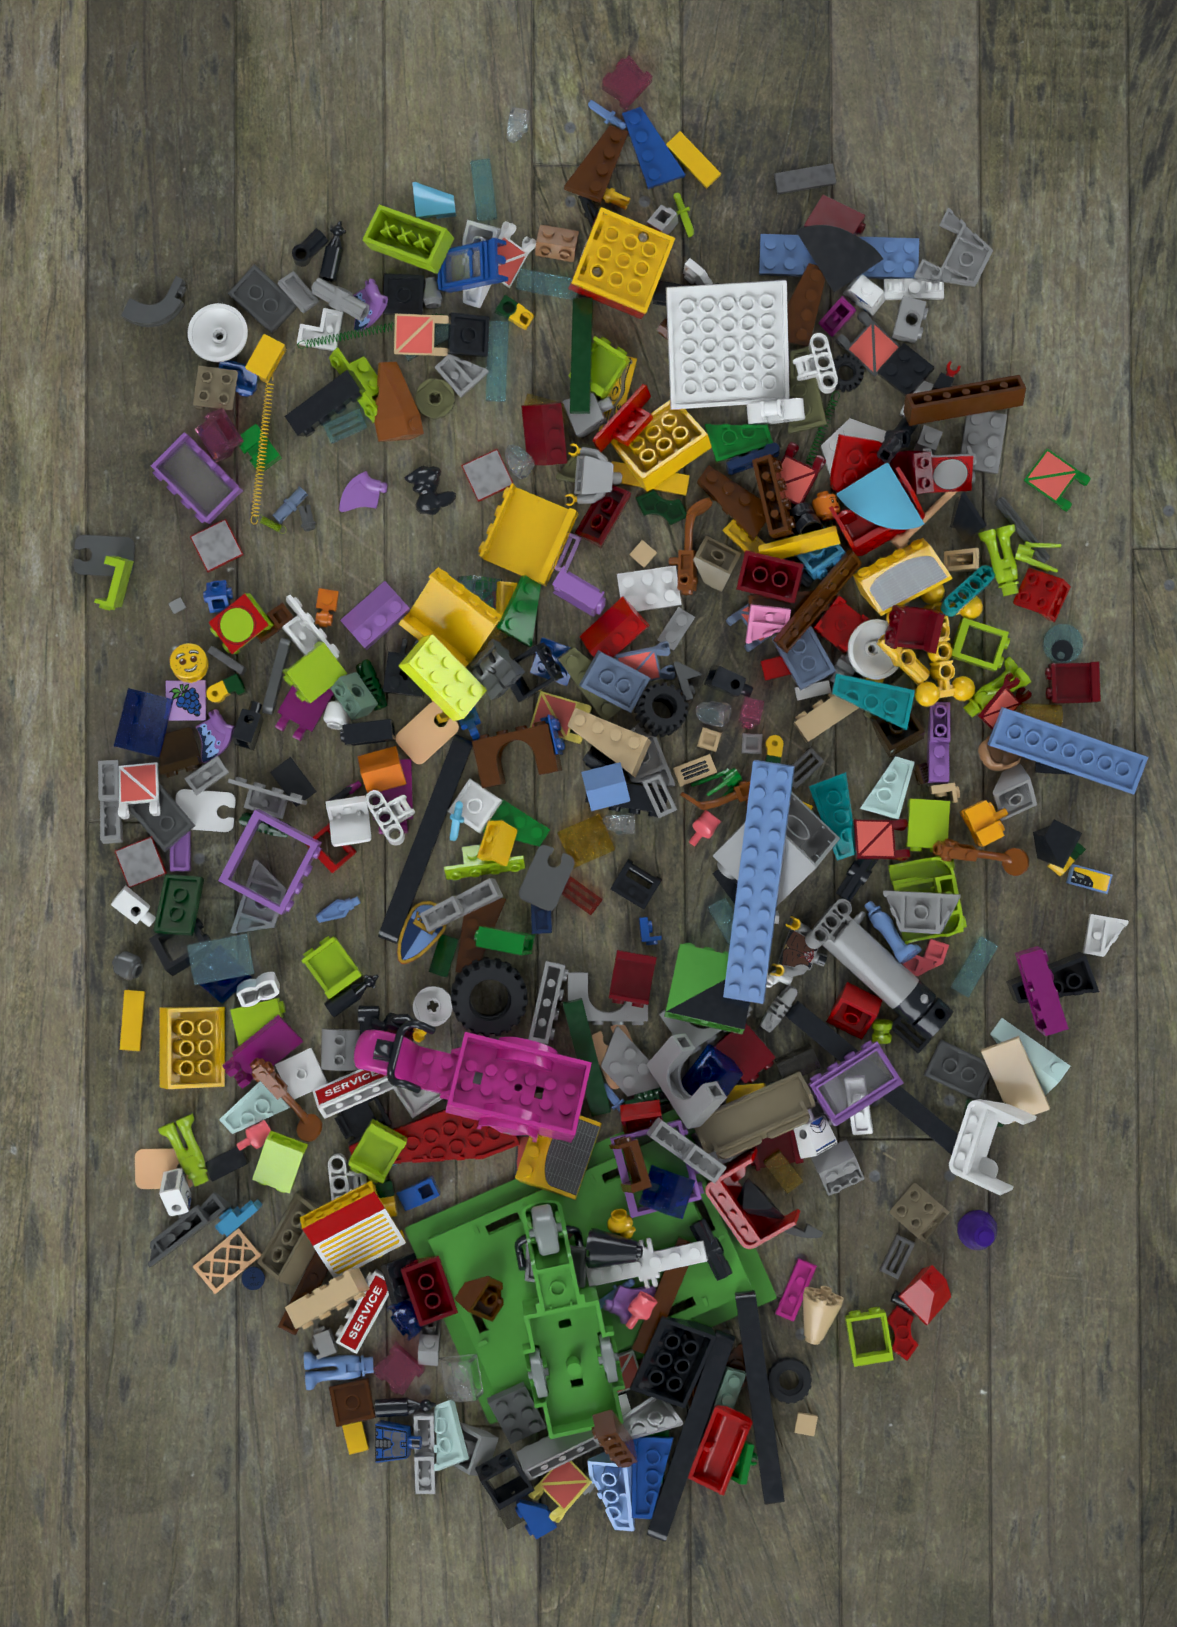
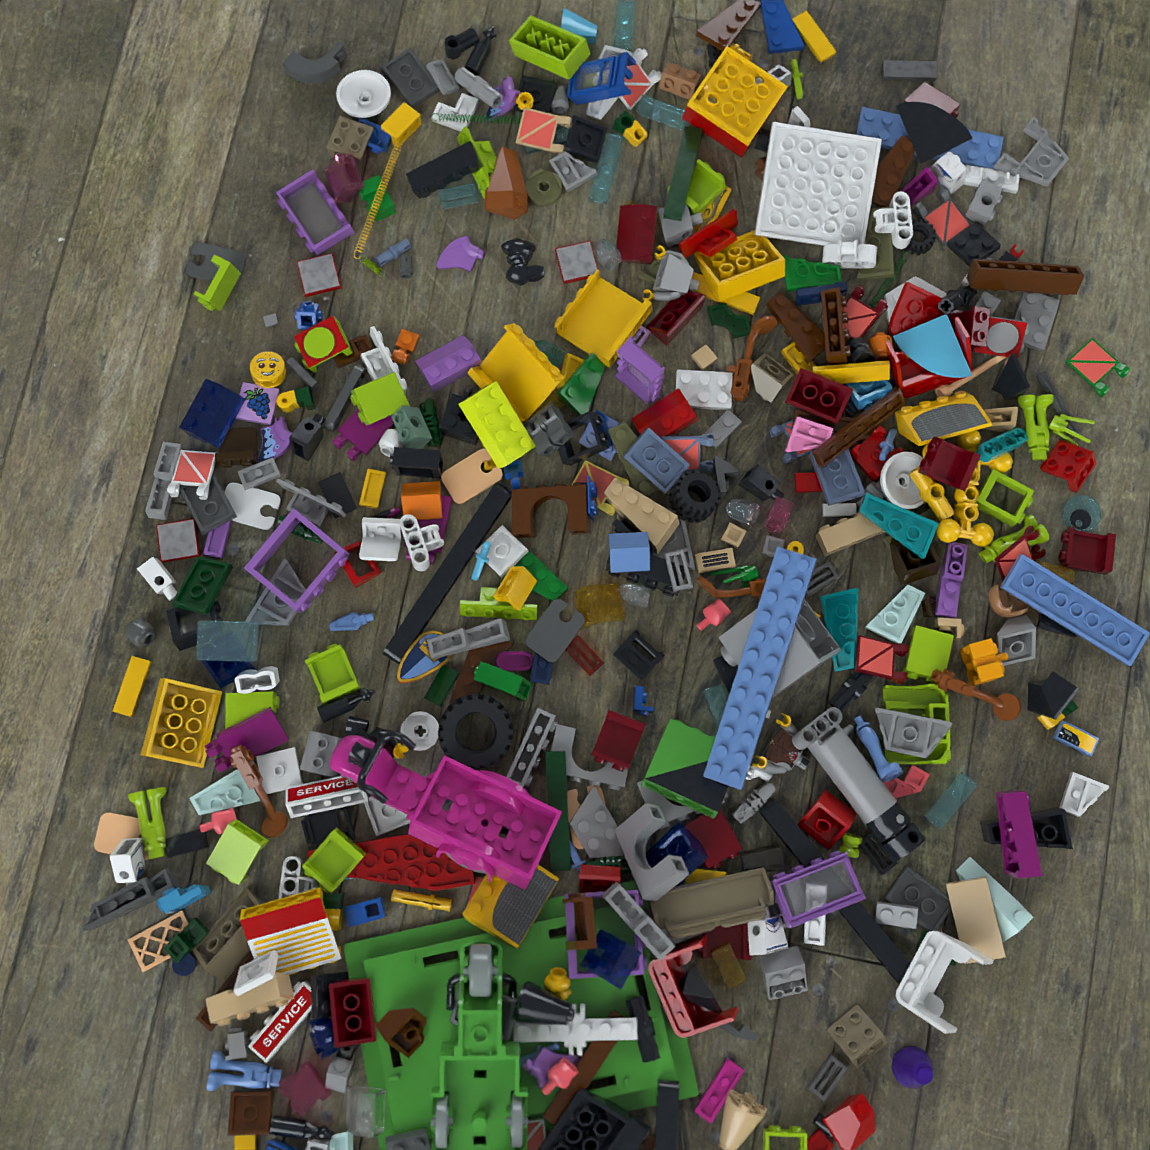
camera: 10 degrees right, 10 degrees down
none -> dark green slope [163,918,210,963]
none -> white tile [233,950,279,996]
none -> yellow tile [359,469,387,509]
none -> yellow pin [391,889,453,912]
none -> magenta tile [495,651,534,671]
none -> yellow plate [516,92,534,110]
none -> light grey plate [875,901,918,929]
none -> medium blue piece [879,428,897,461]

